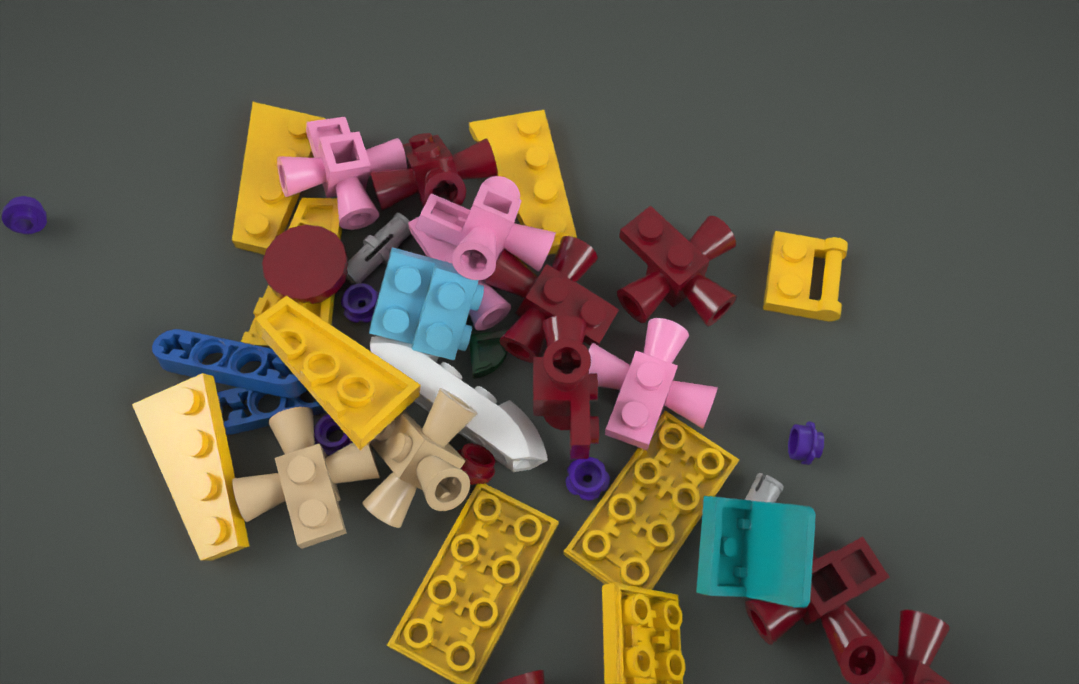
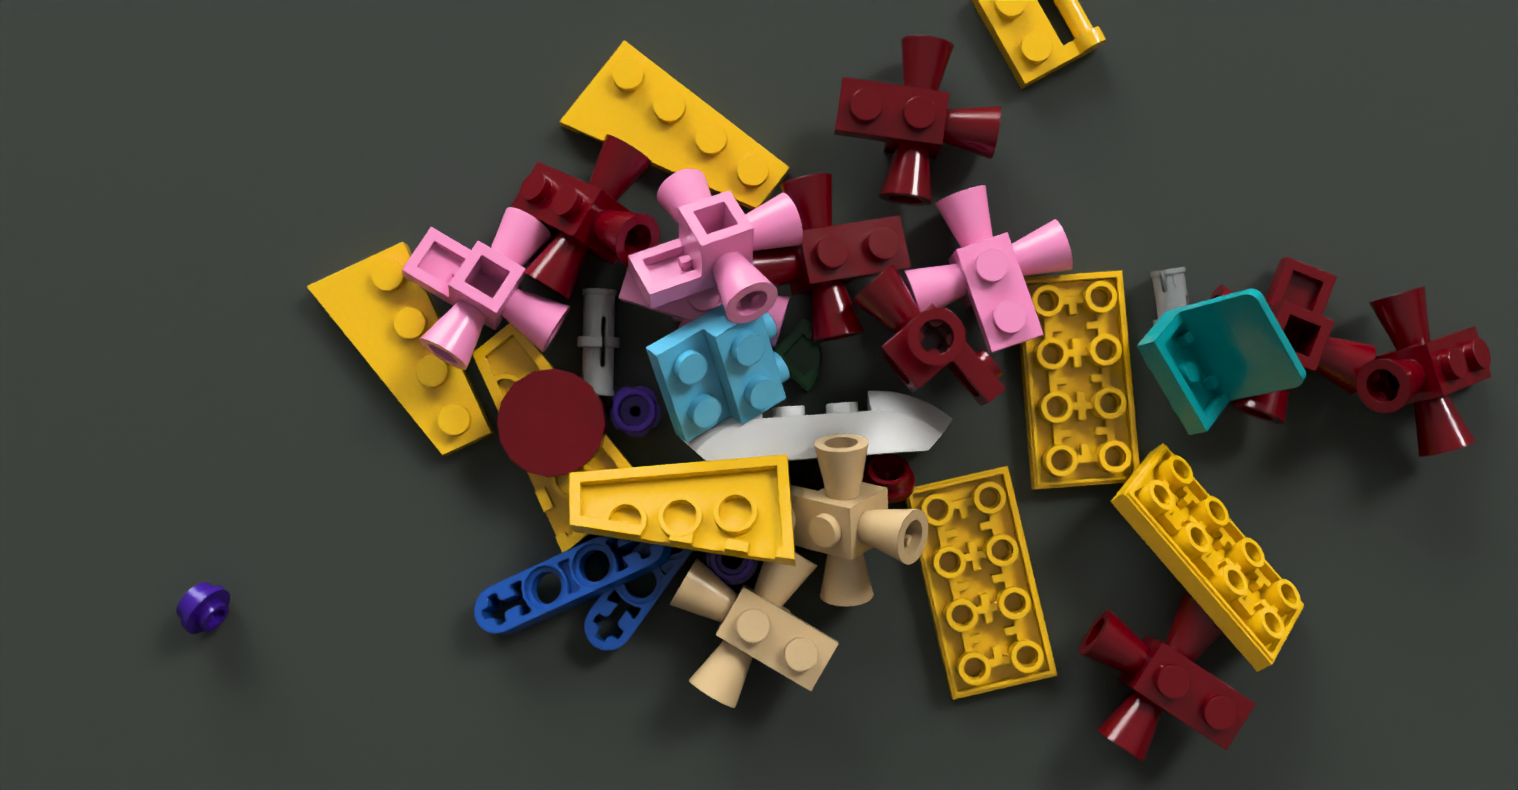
camera: 40 degrees left, 20 degrees up
yellow wing [132,373,250,561] -> none
dark purple plate [565,457,610,501] -> none
dark purple plate [788,421,824,465] -> none

